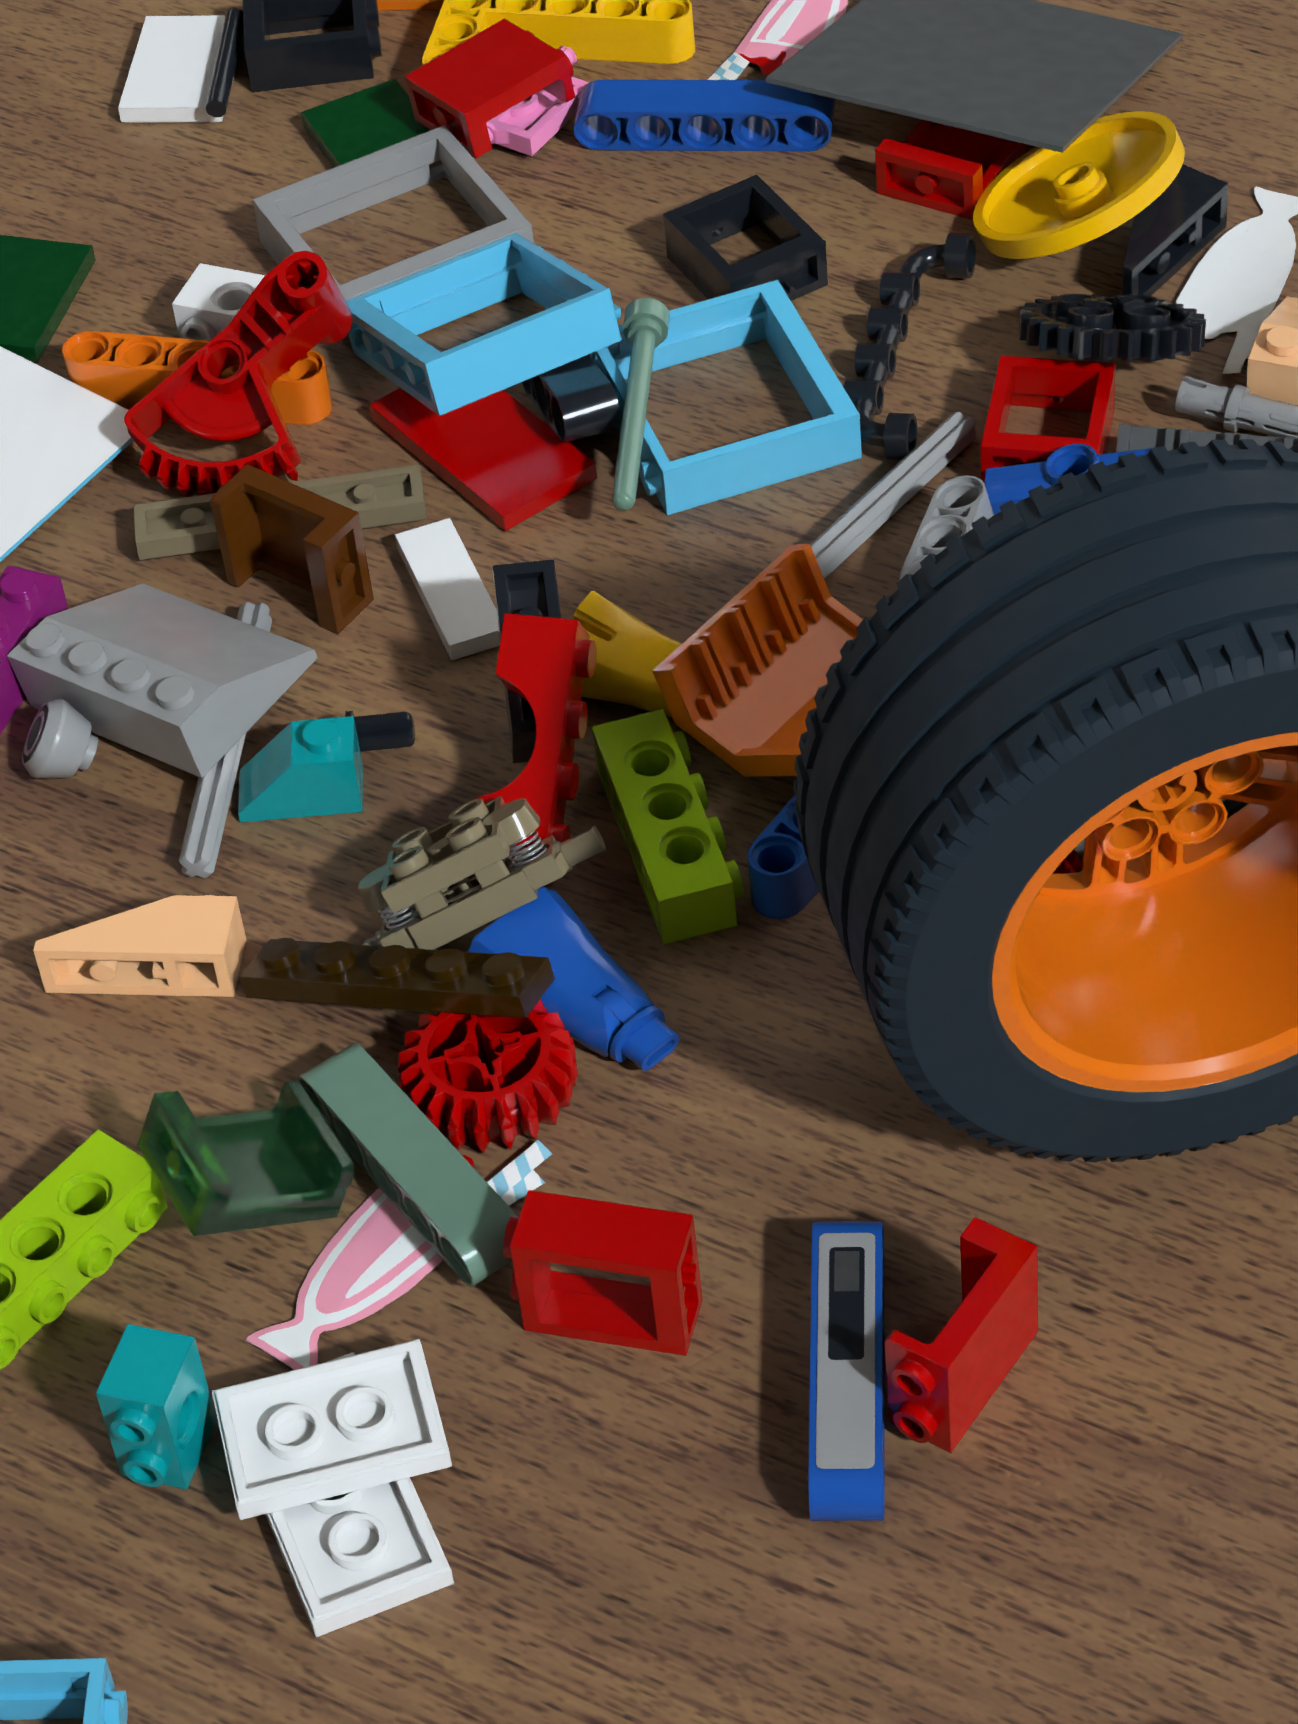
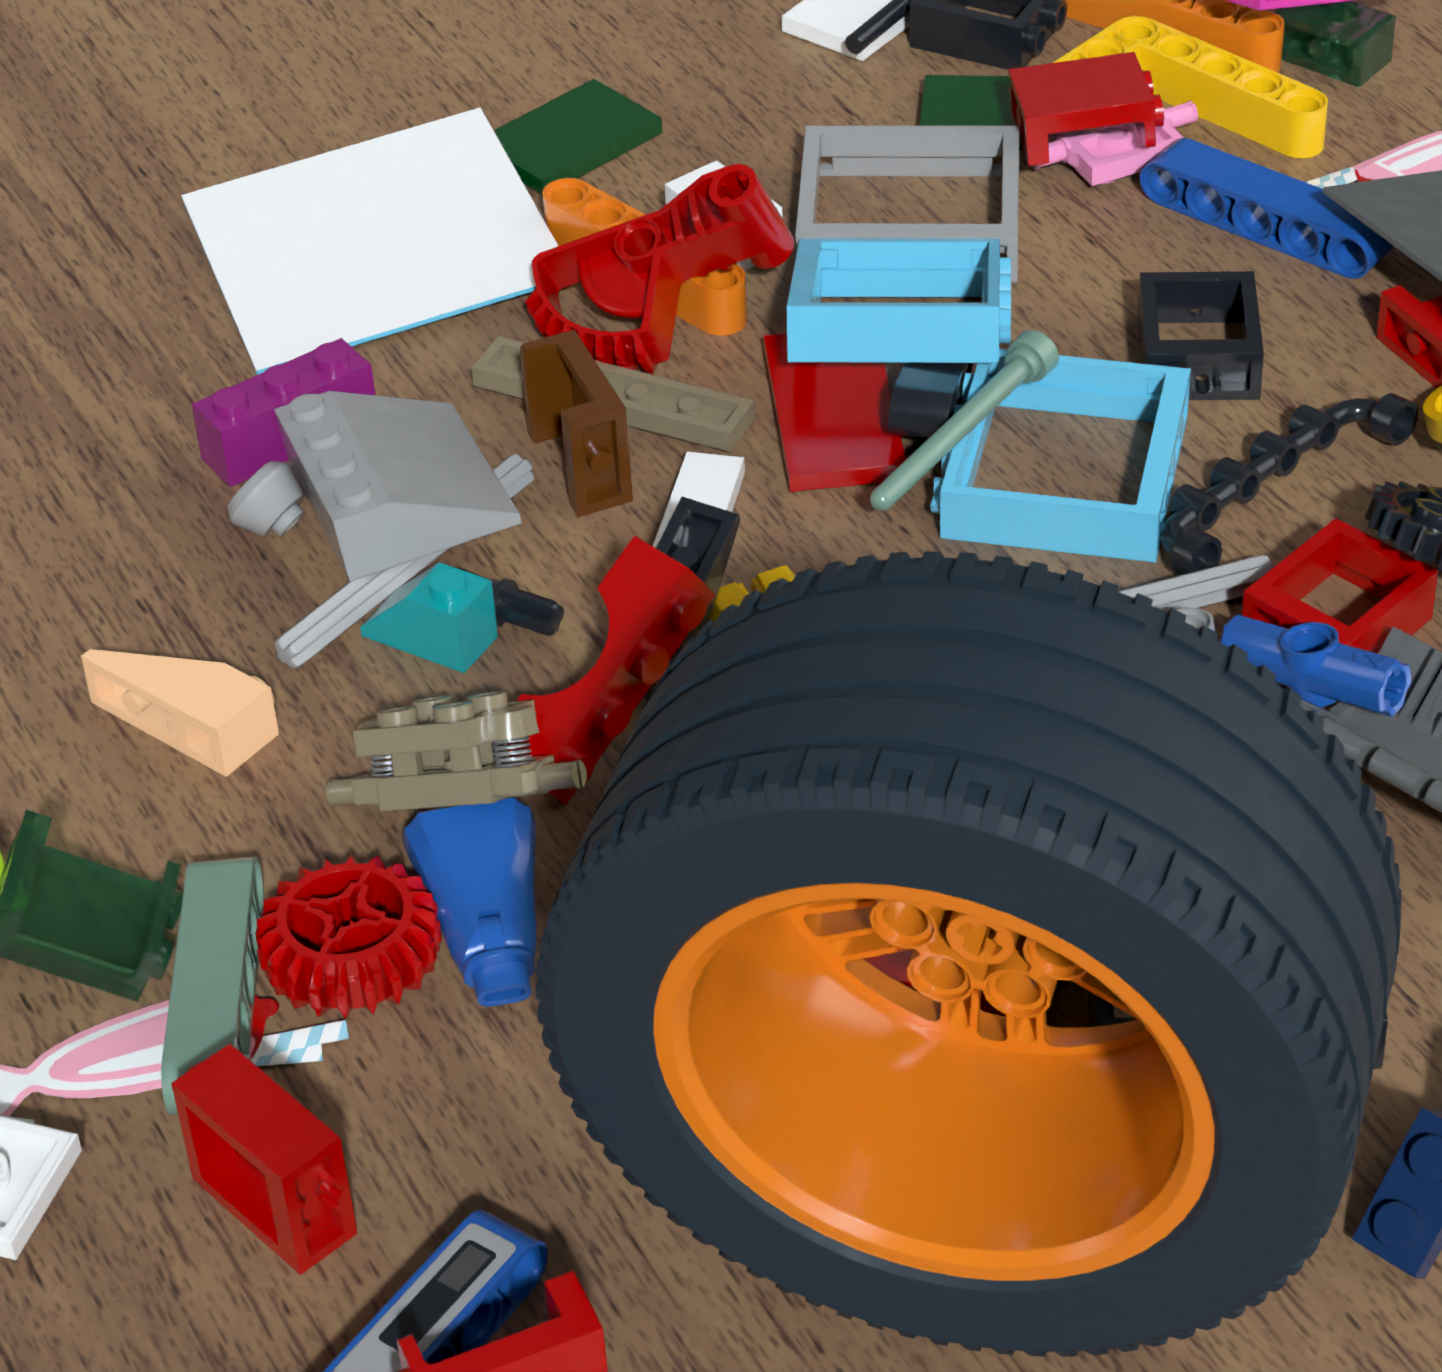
camera: 30 degrees right, 5 degrees down
dark brown plate [239,938,555,1018] -> none

